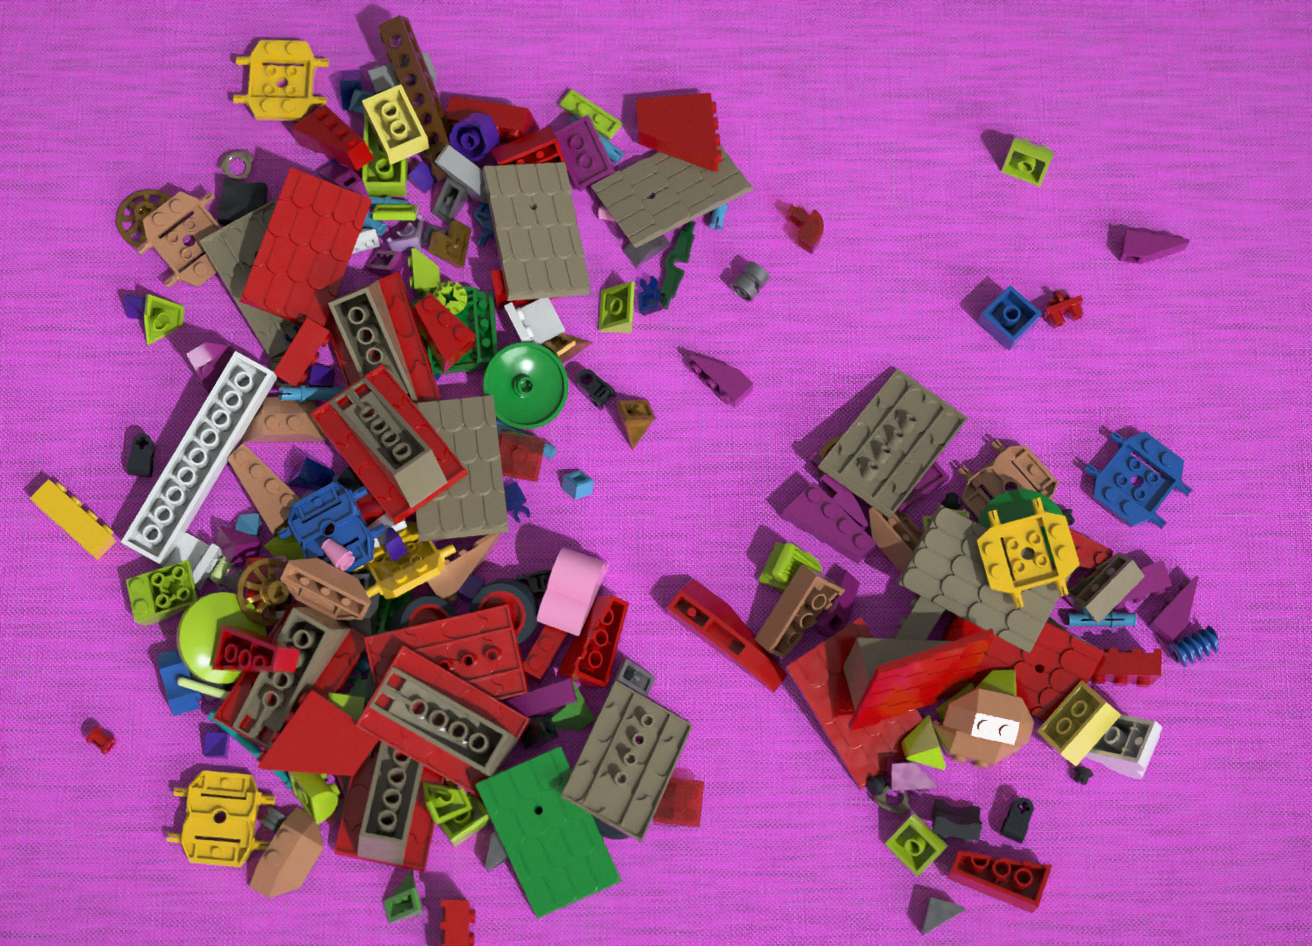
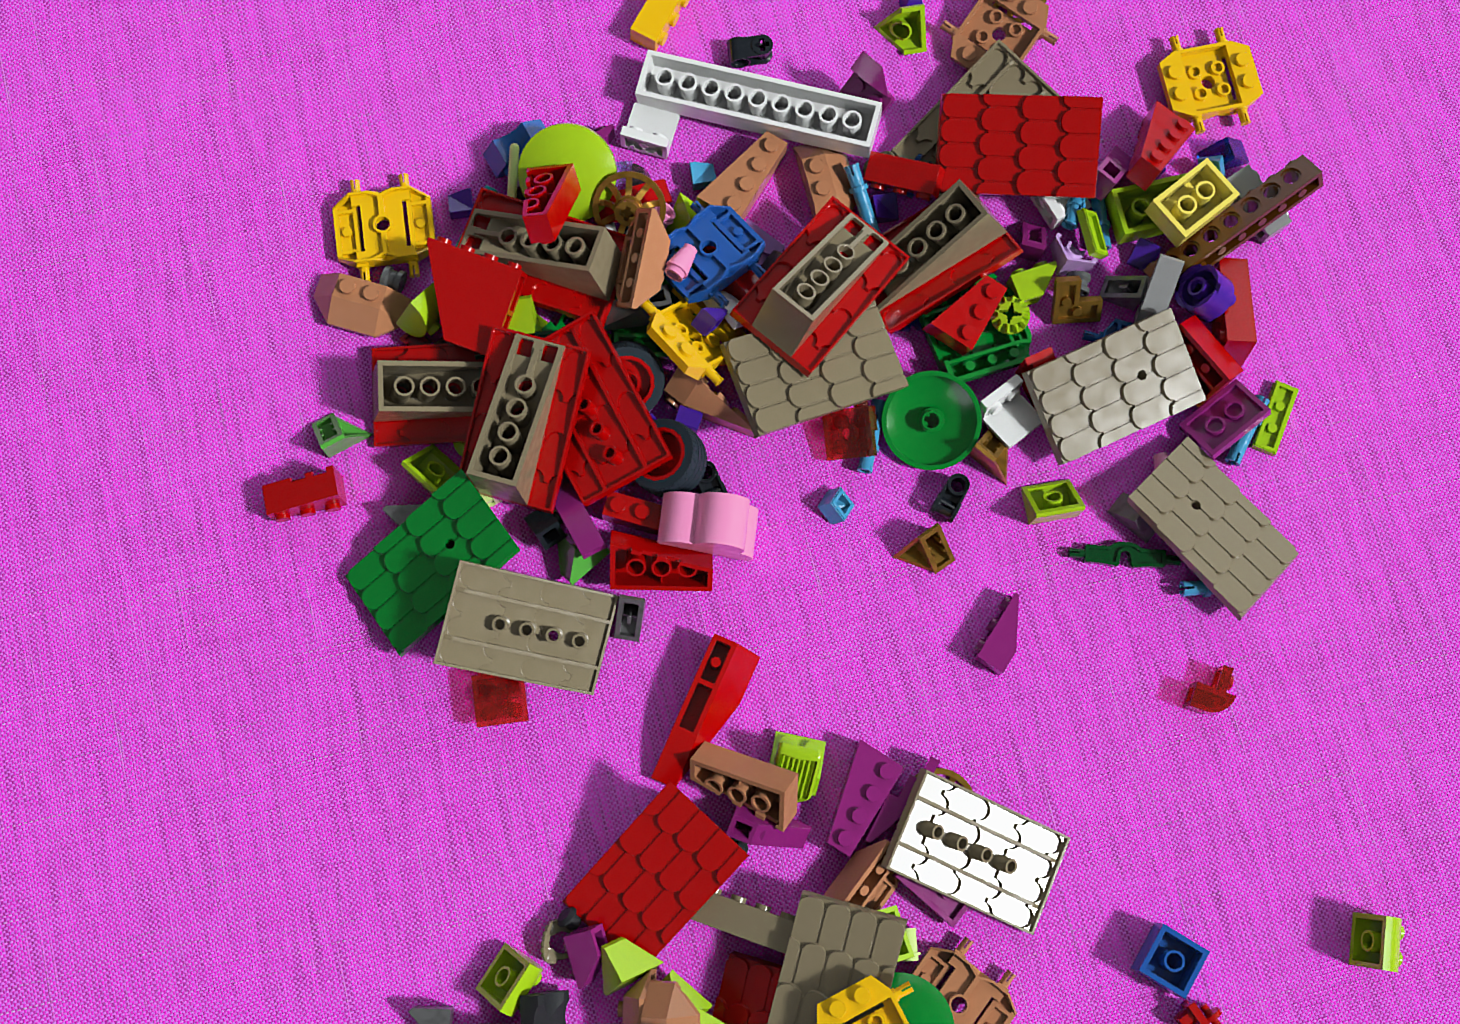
camera: 70 degrees right, 5 degrees up
red bush [86,725,117,755] -> none
lime slope [126,560,198,626] -> none
yellowish green pin [208,555,234,585] -> none
magenta slope [215,526,263,564] -> none
black brick [217,179,268,225] -> none
dark tan piece [218,150,254,180] -> none
clear blue slope [288,457,335,490] -> none
lime slope [423,782,473,825] -> none
clear blue plate [504,482,530,523] -> none
red slope [636,93,722,172] -> none
clear blue plate [638,276,662,316] -> none
flat silver wheel [730,261,770,302] -> none
red piece [843,628,994,731] -> none
black piece [941,492,960,510] -> none

